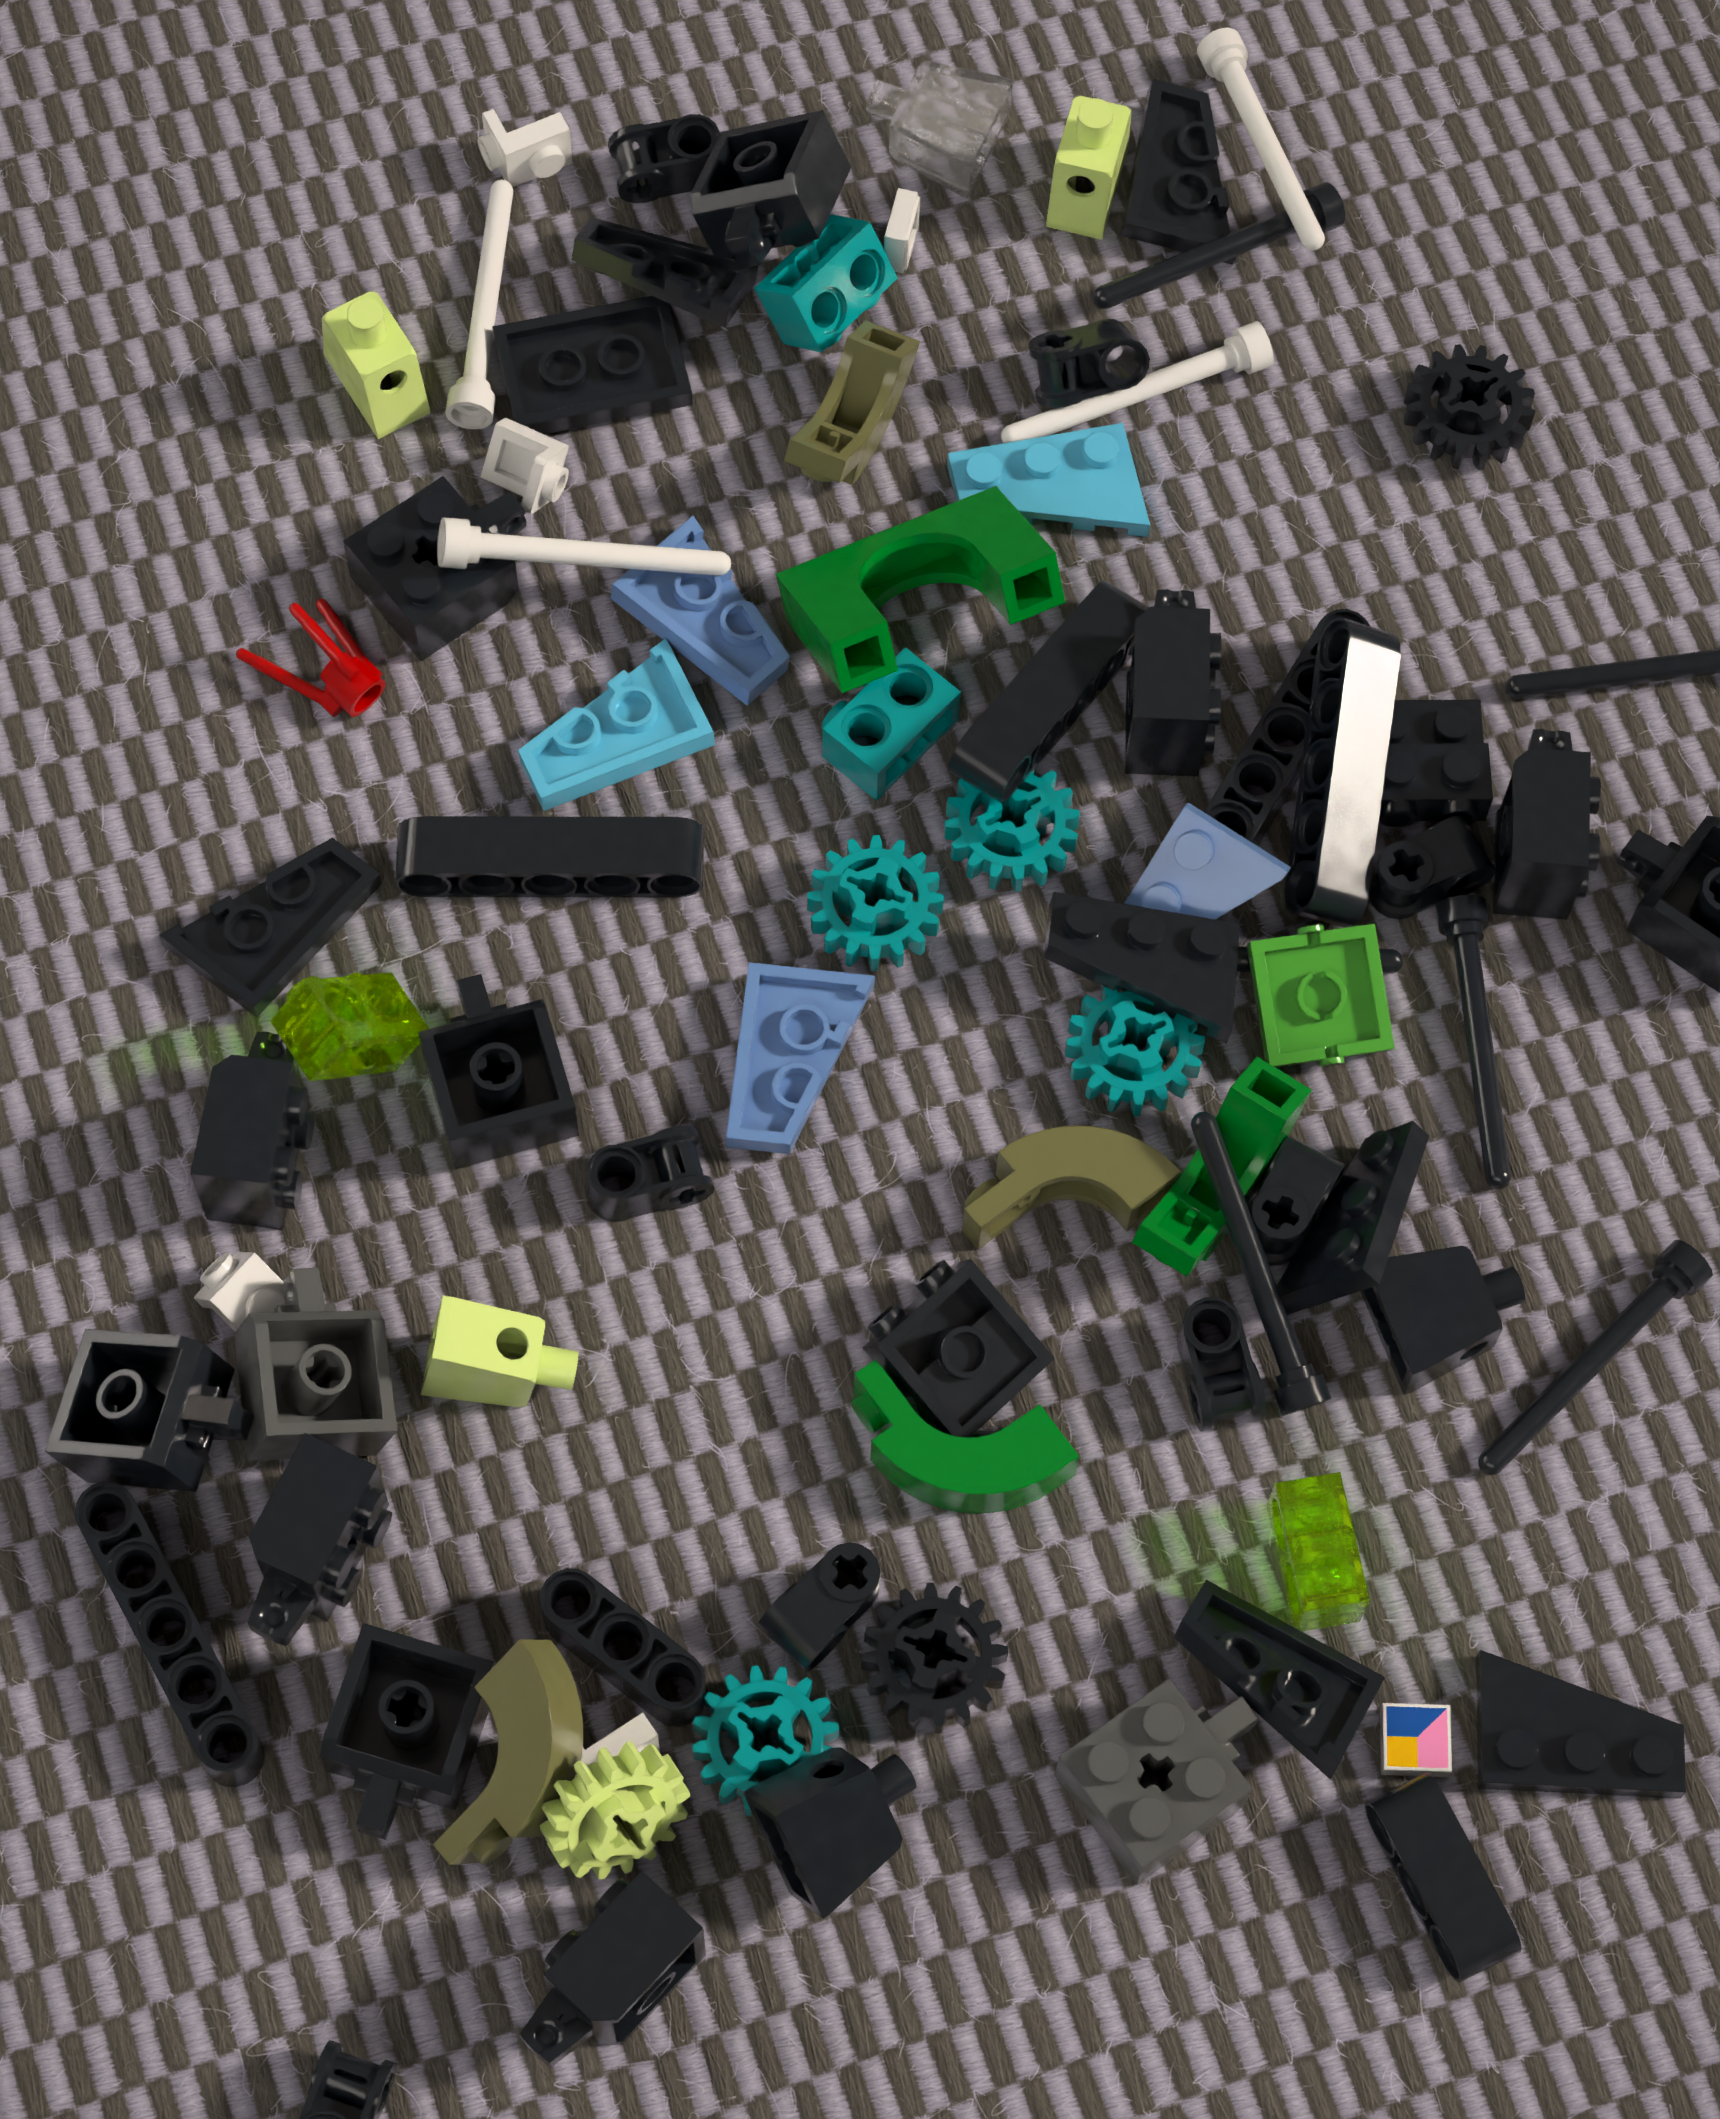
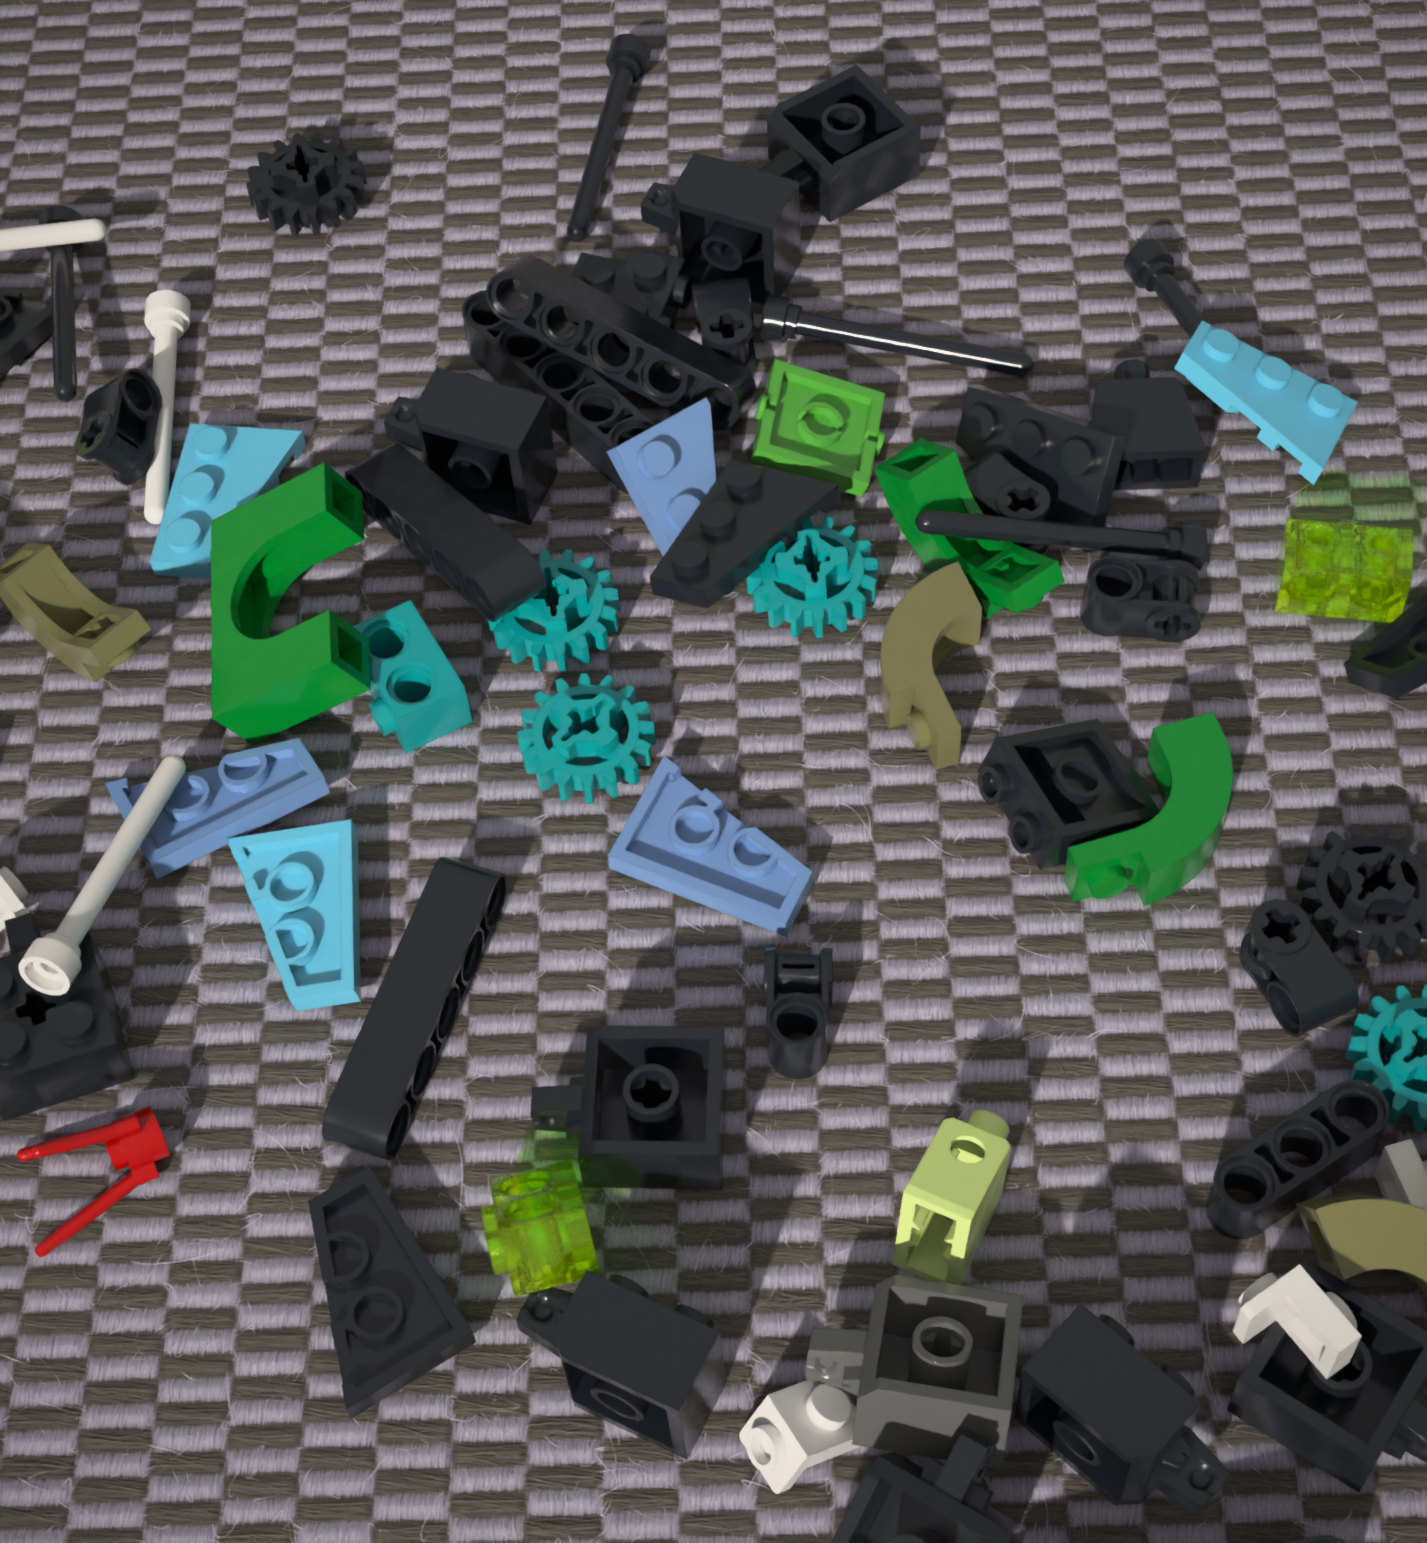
camera: 65 degrees left, 10 degrees down
none -> medium azure wing [1174,320,1358,485]
none -> white bracket [1233,1264,1362,1379]

